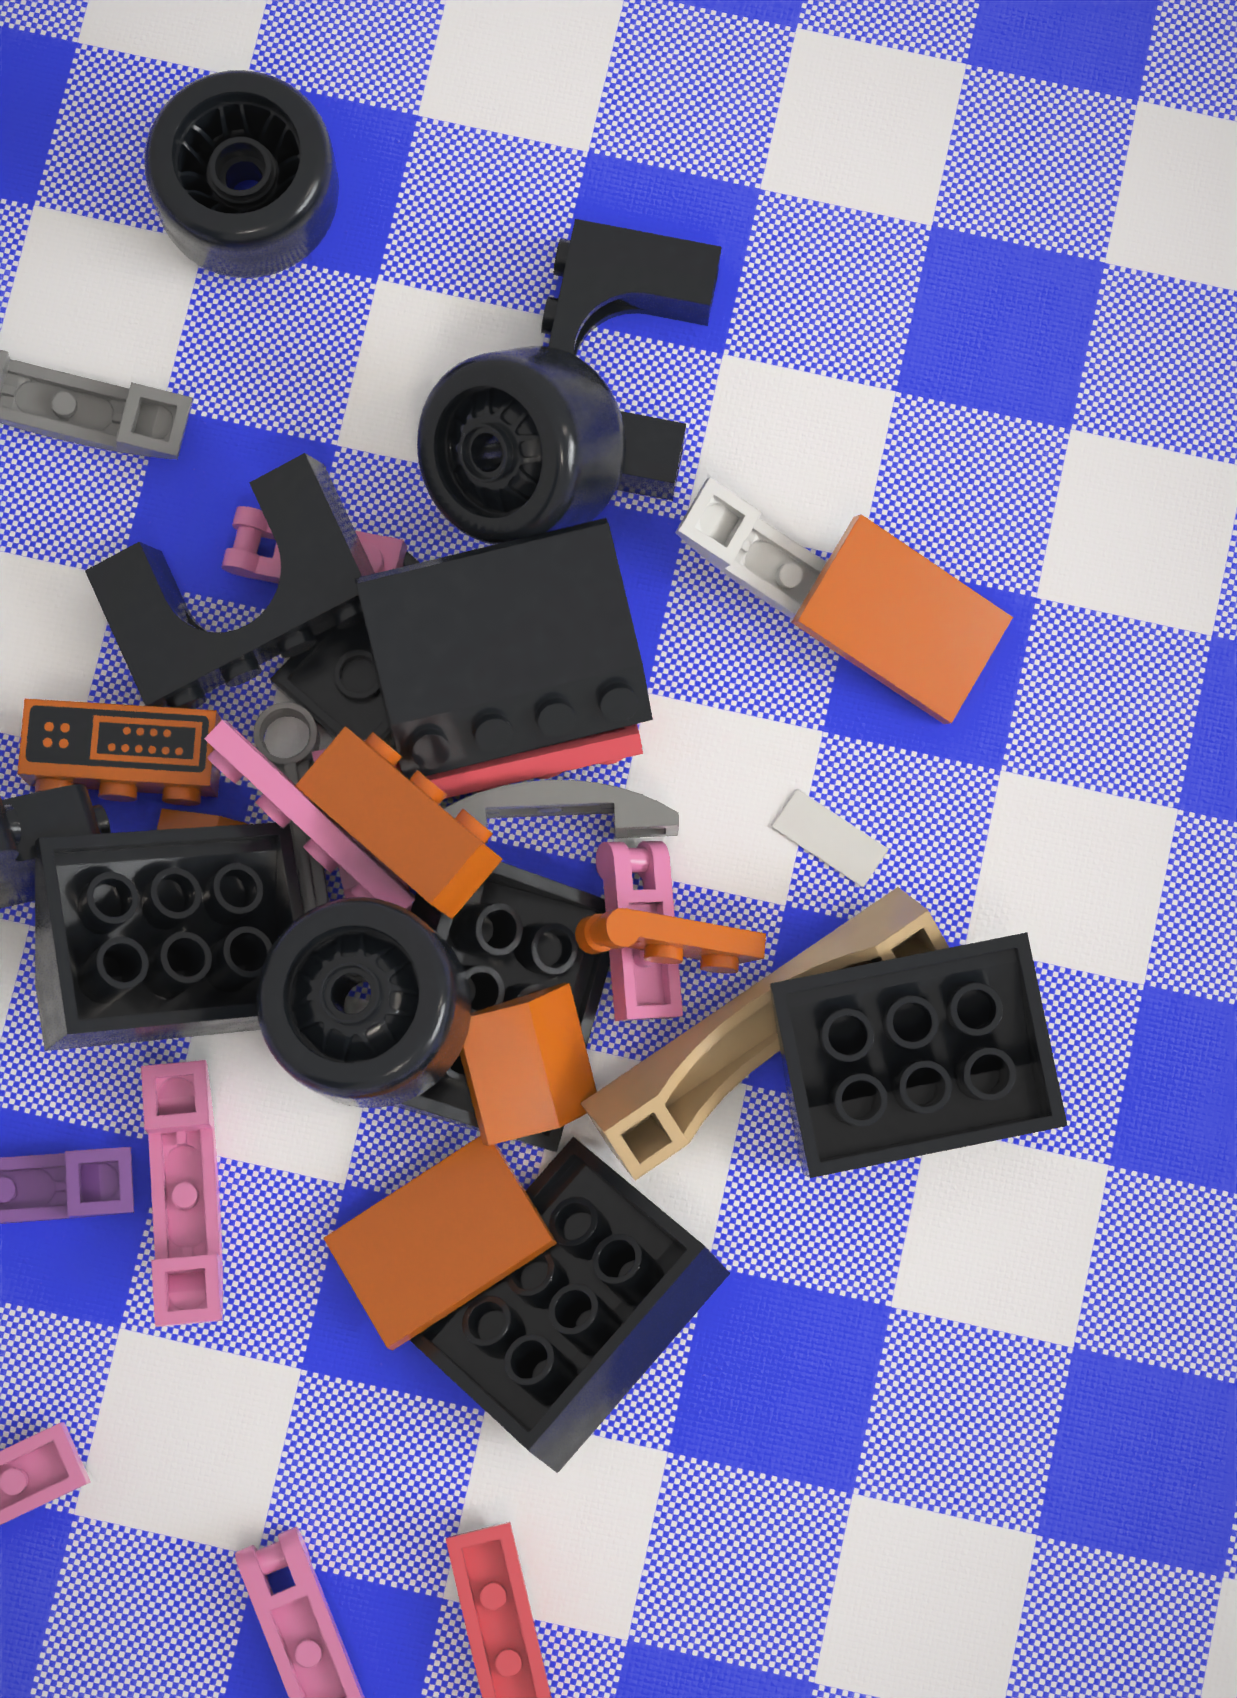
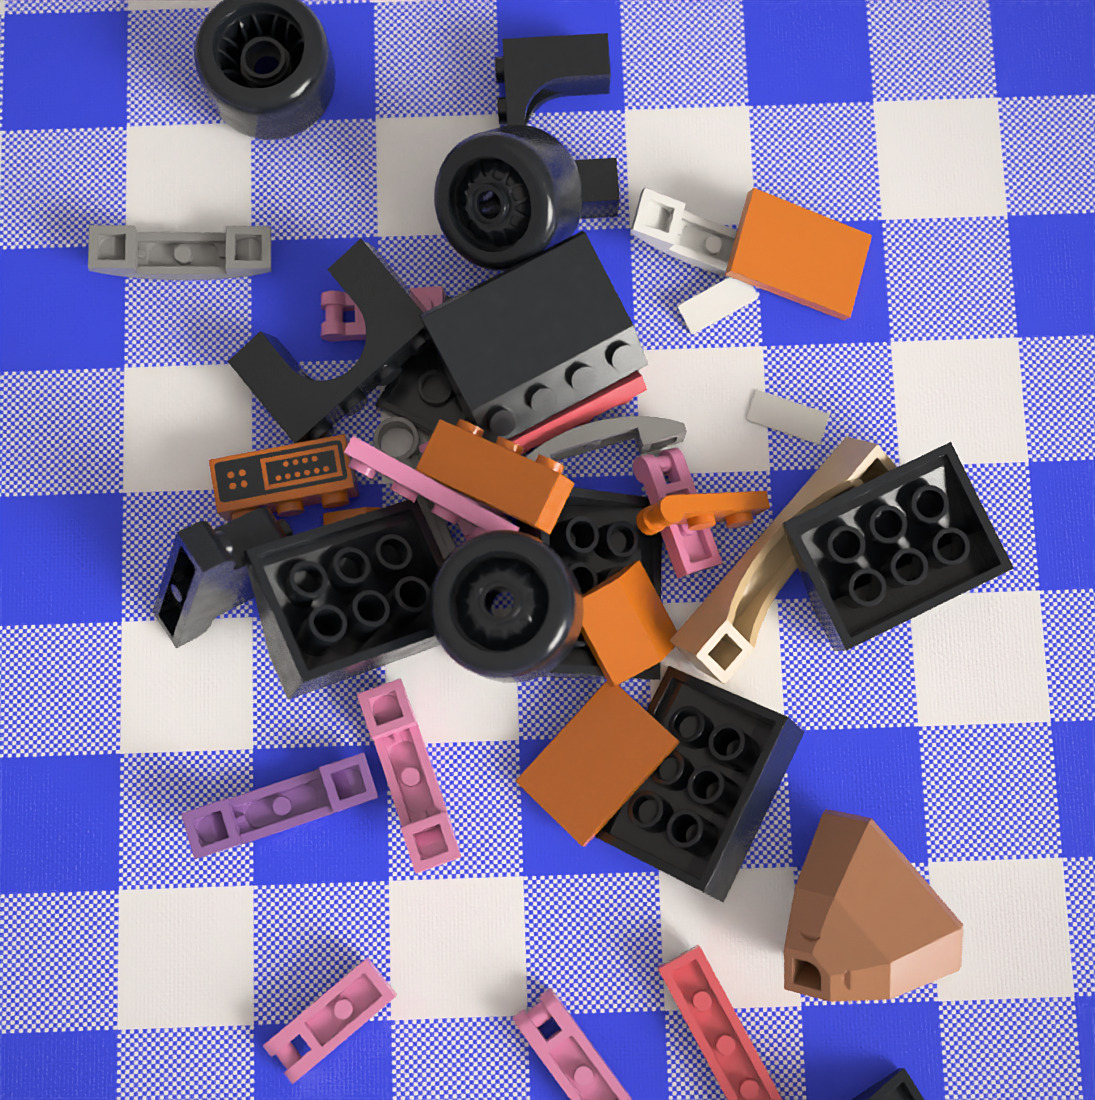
camera: 10 degrees left, 0 degrees up
none -> white sticker [678,277,758,334]
none -> nougat brick [784,809,963,1002]

